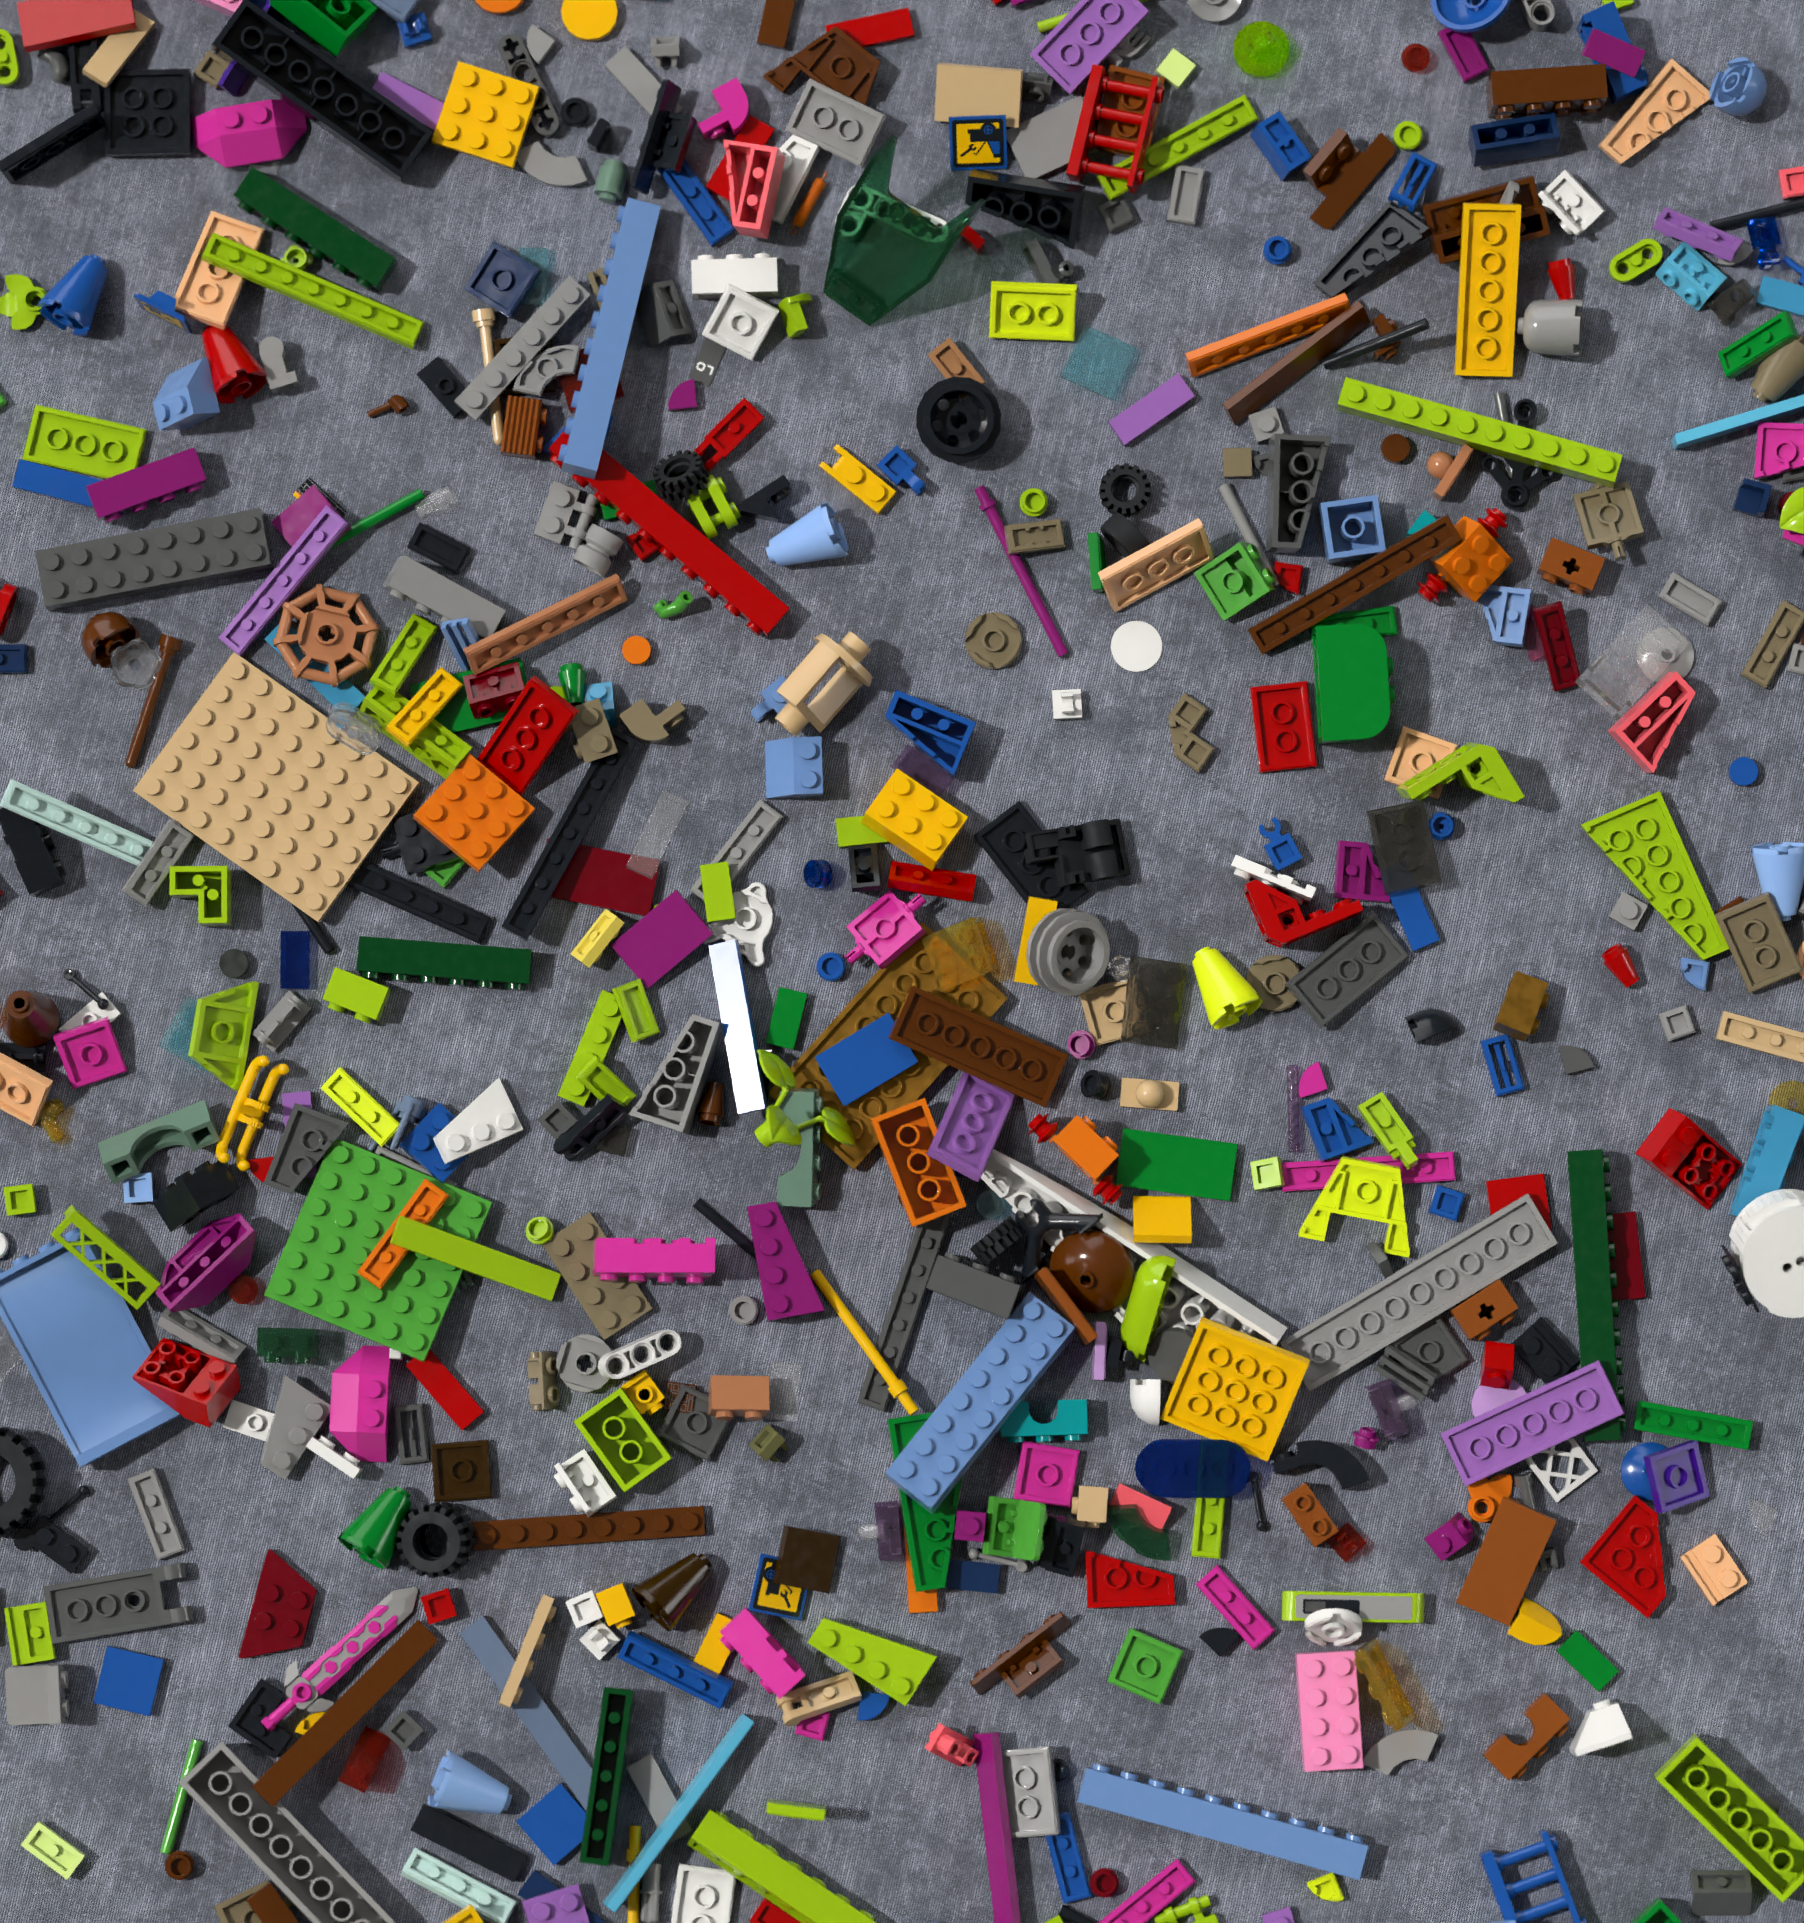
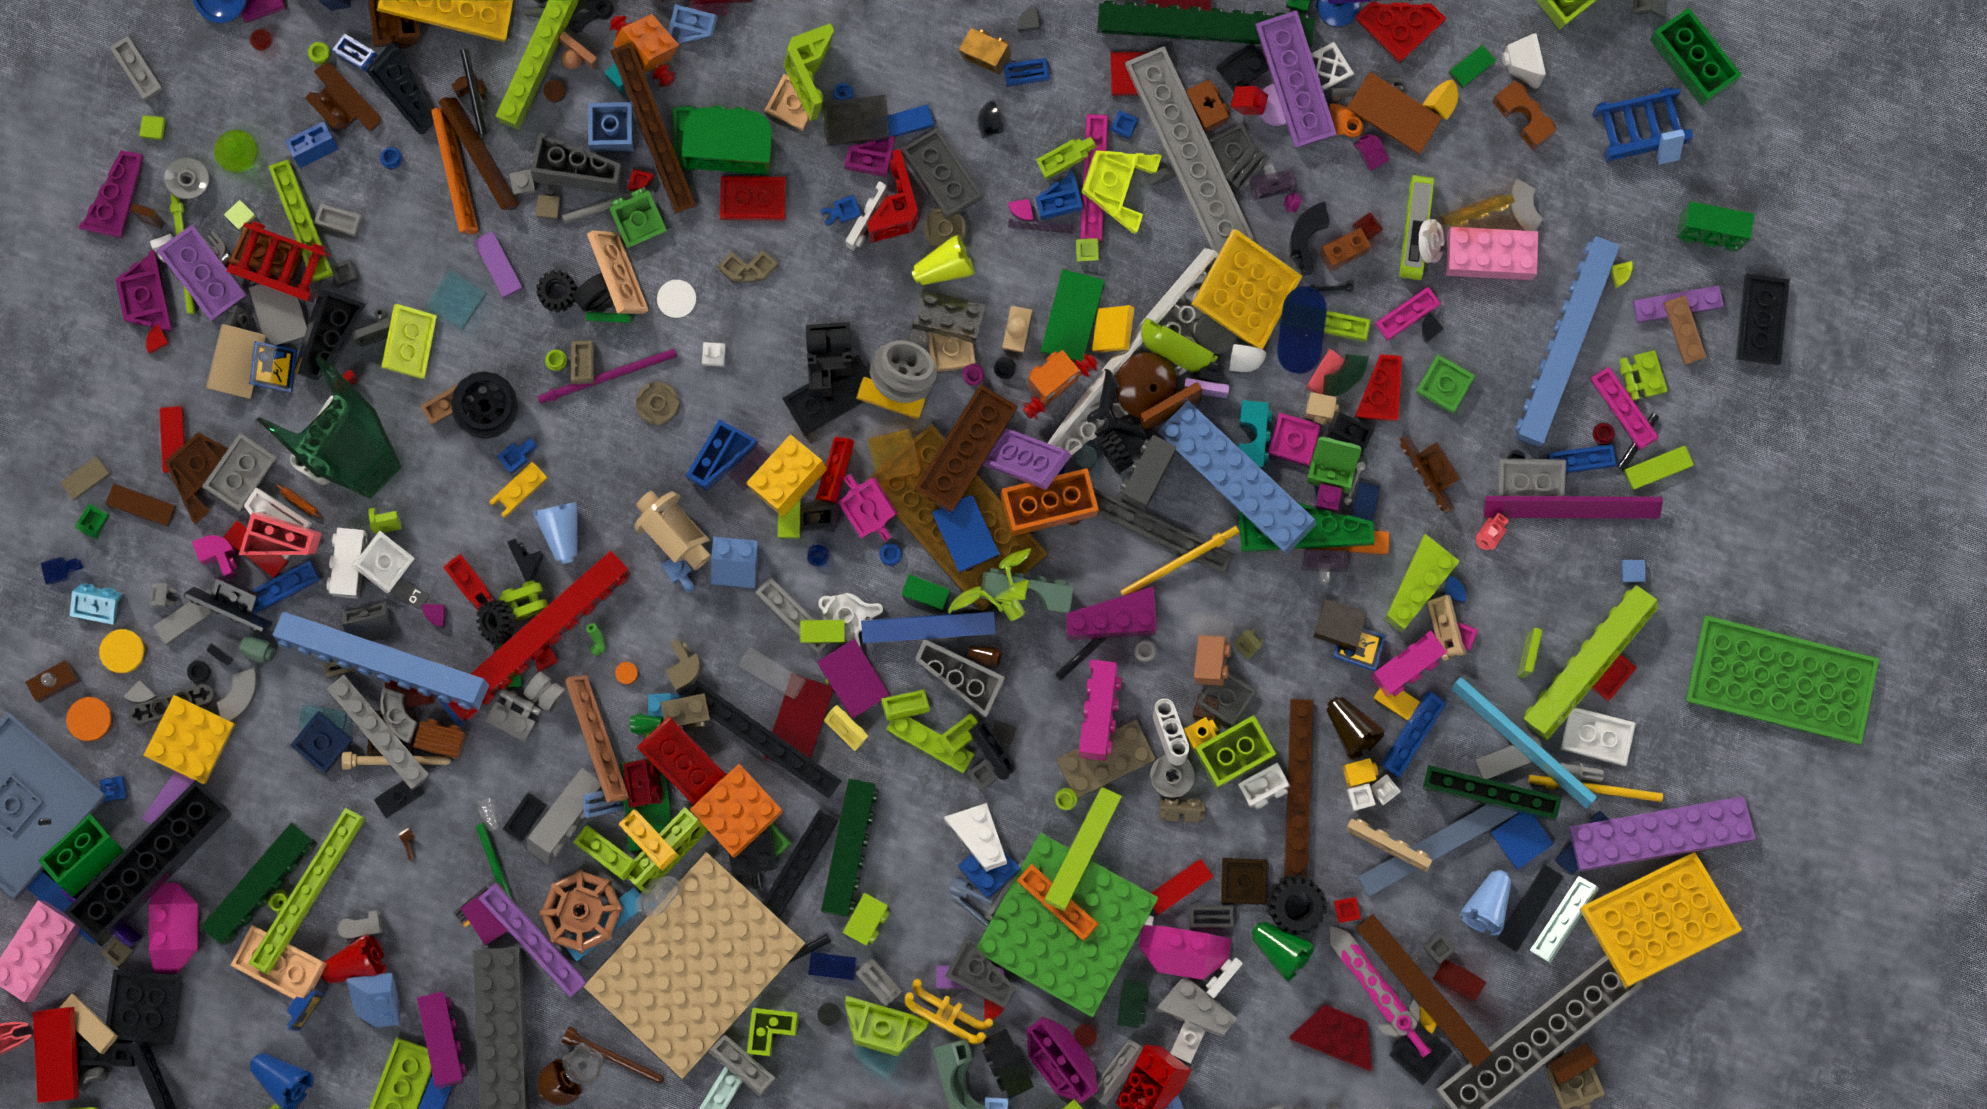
camera: 90 degrees left, 5 degrees down
neon yellow tile [321,1067,400,1147] -> none

